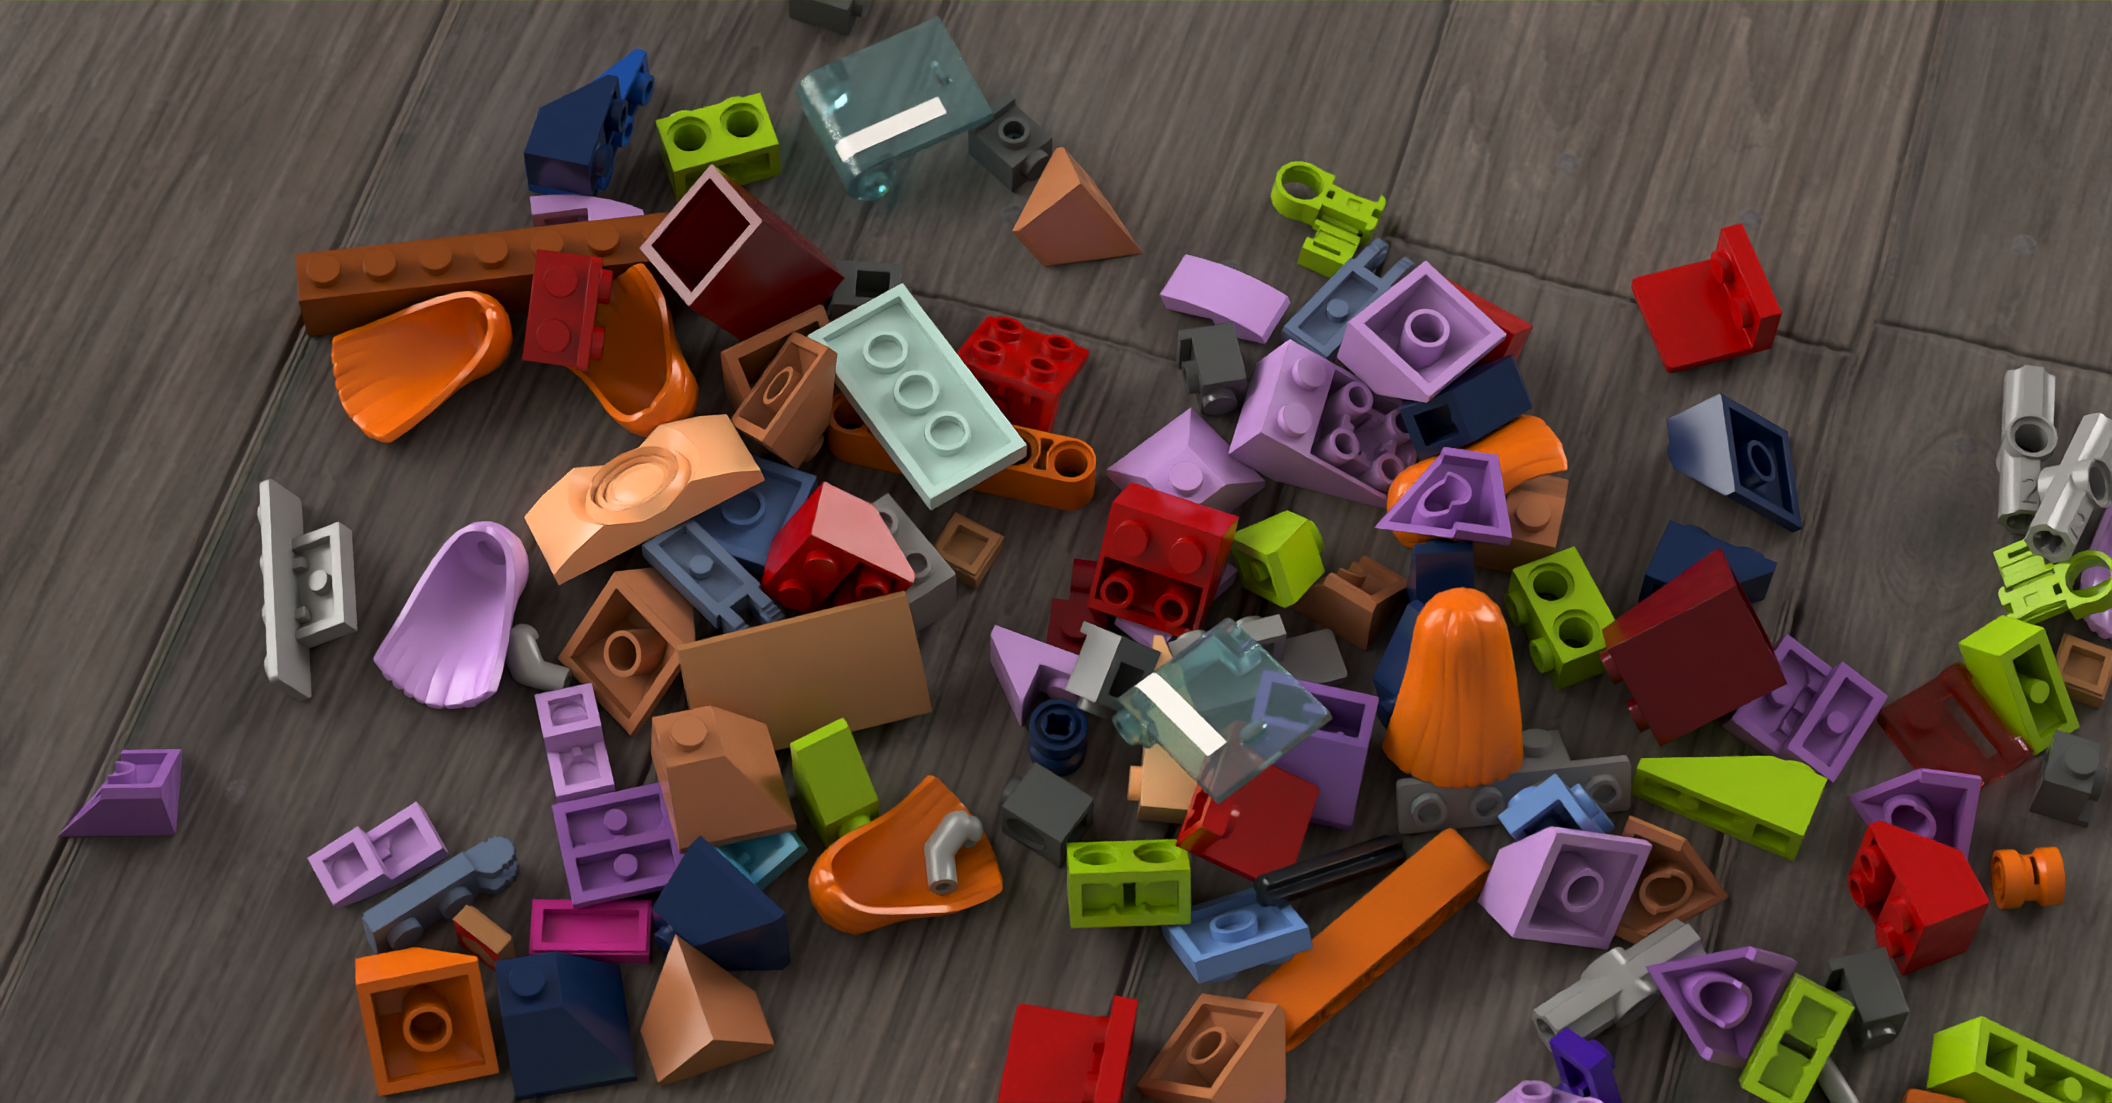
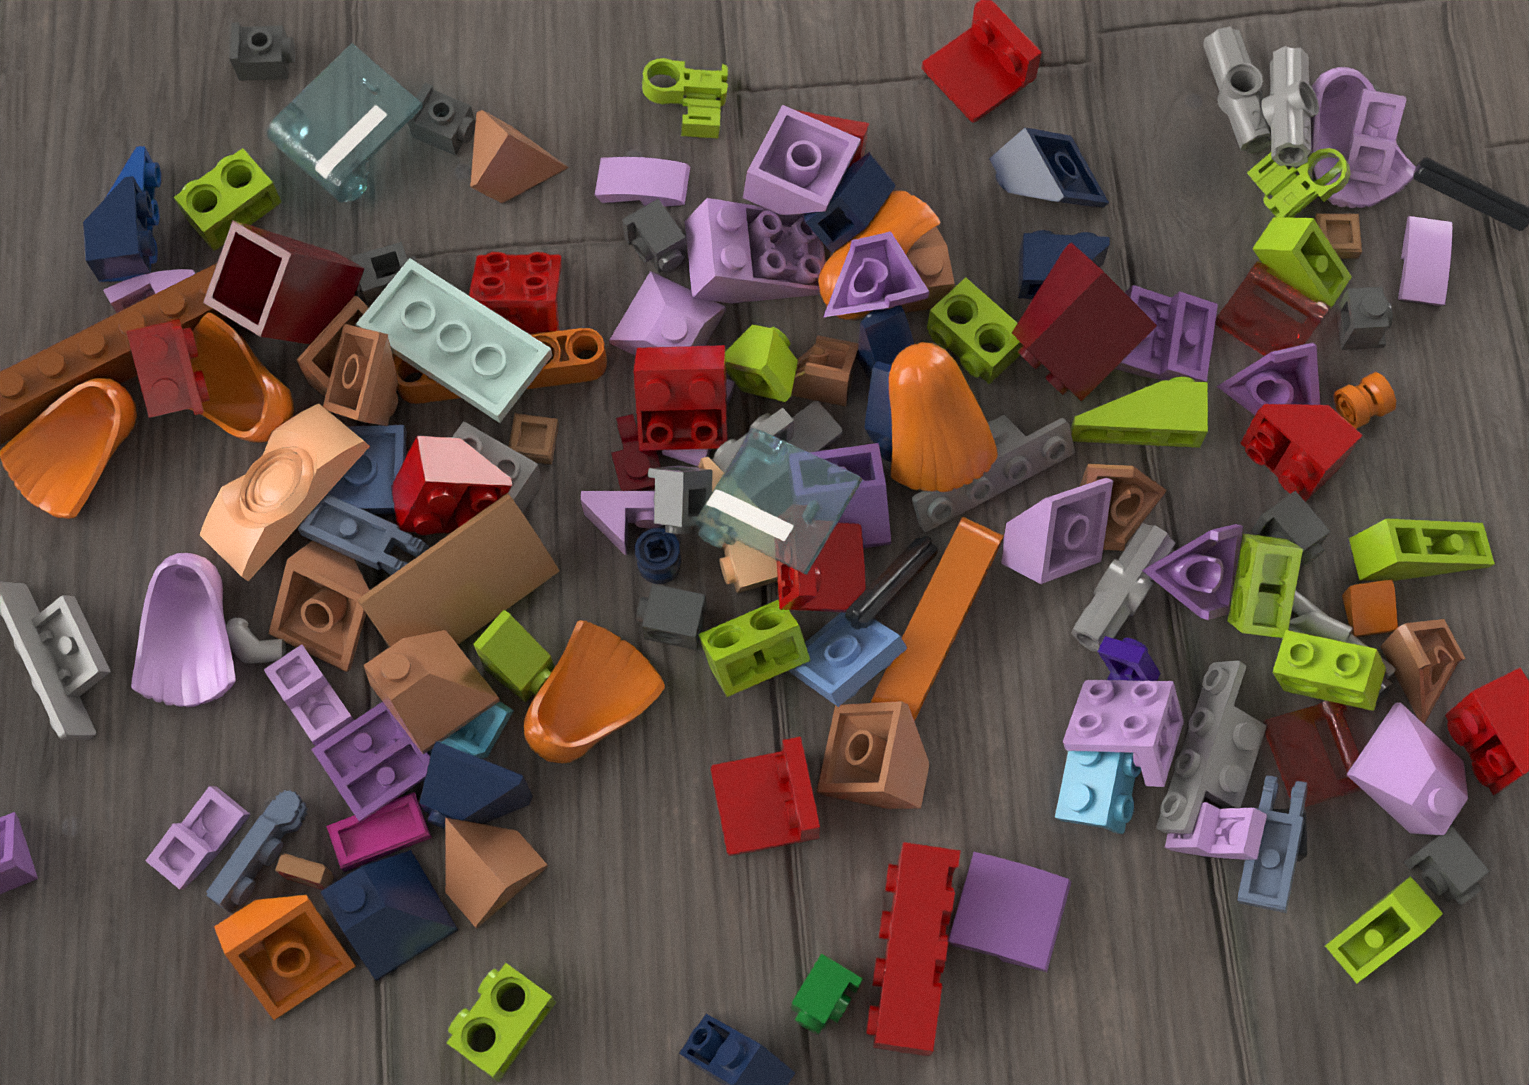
camera: 20 degrees left, 10 degrees up
light grey arm [924,810,983,895] -> none
sand blue hinge [1281,238,1417,362] -> none
medium blue bracket [1497,773,1615,841] -> none

